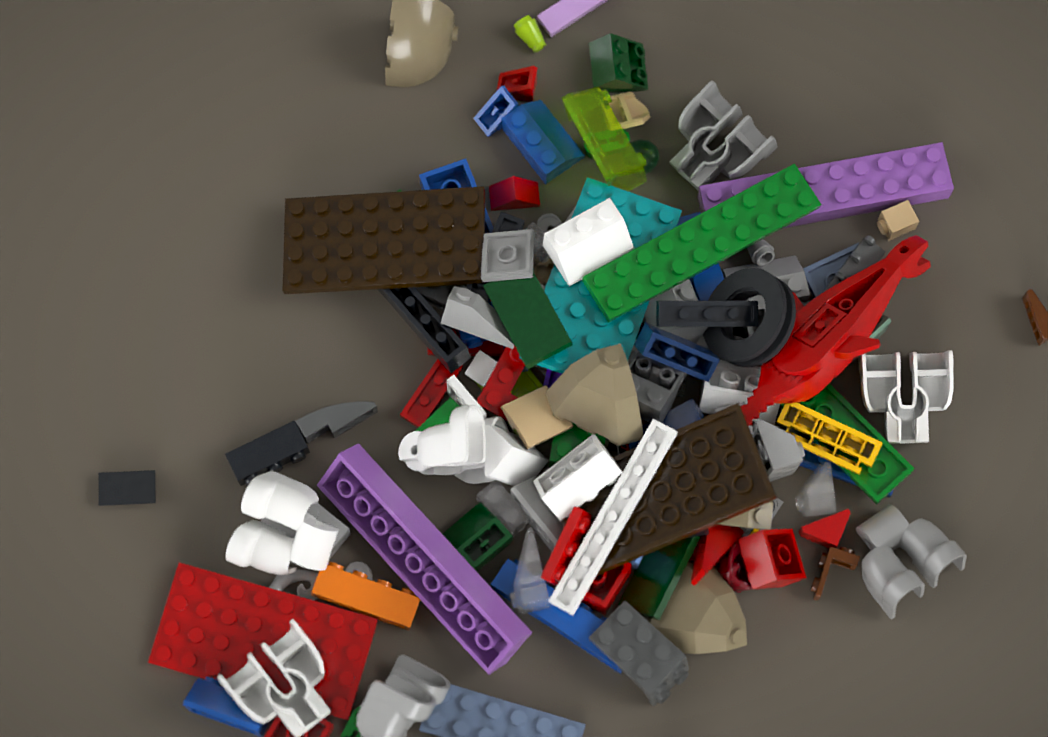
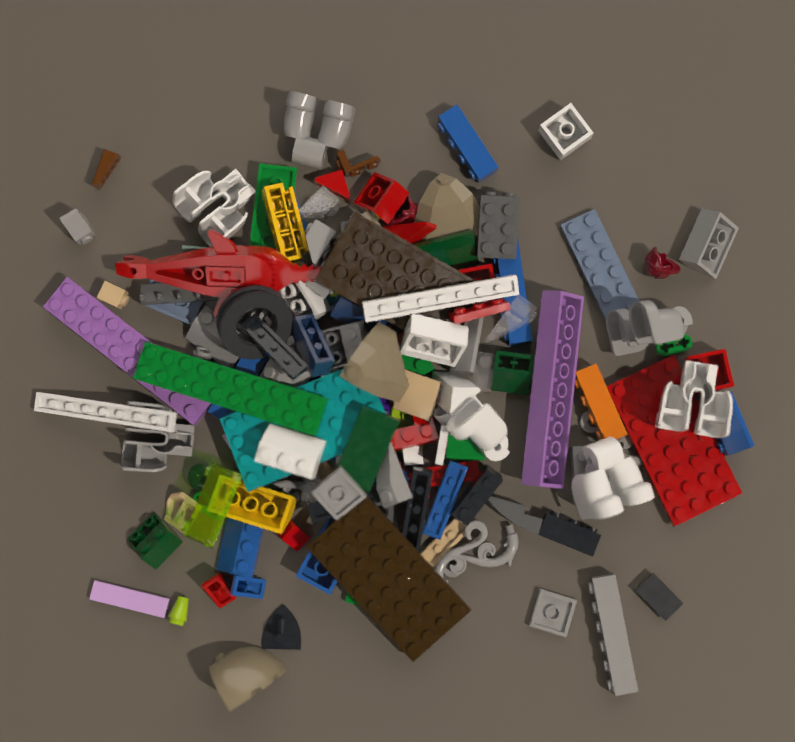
camera: 125 degrees left, 10 degrees up
none -> white plate [34,392,177,432]
none -> light grey slope [59,209,96,244]
none -> yellow slope [208,474,297,535]
none -> black shield [262,604,301,650]
none -> tan tile [421,517,466,568]
none -> blue tile [423,460,468,540]
none -> light grey plant [435,520,488,583]
none -> blue brick [437,104,499,183]
none -> light grey plant [444,524,519,577]
none -> black brick [451,464,503,526]
none -> light grey tile [528,588,577,638]
none -> light grey brick [588,573,638,696]

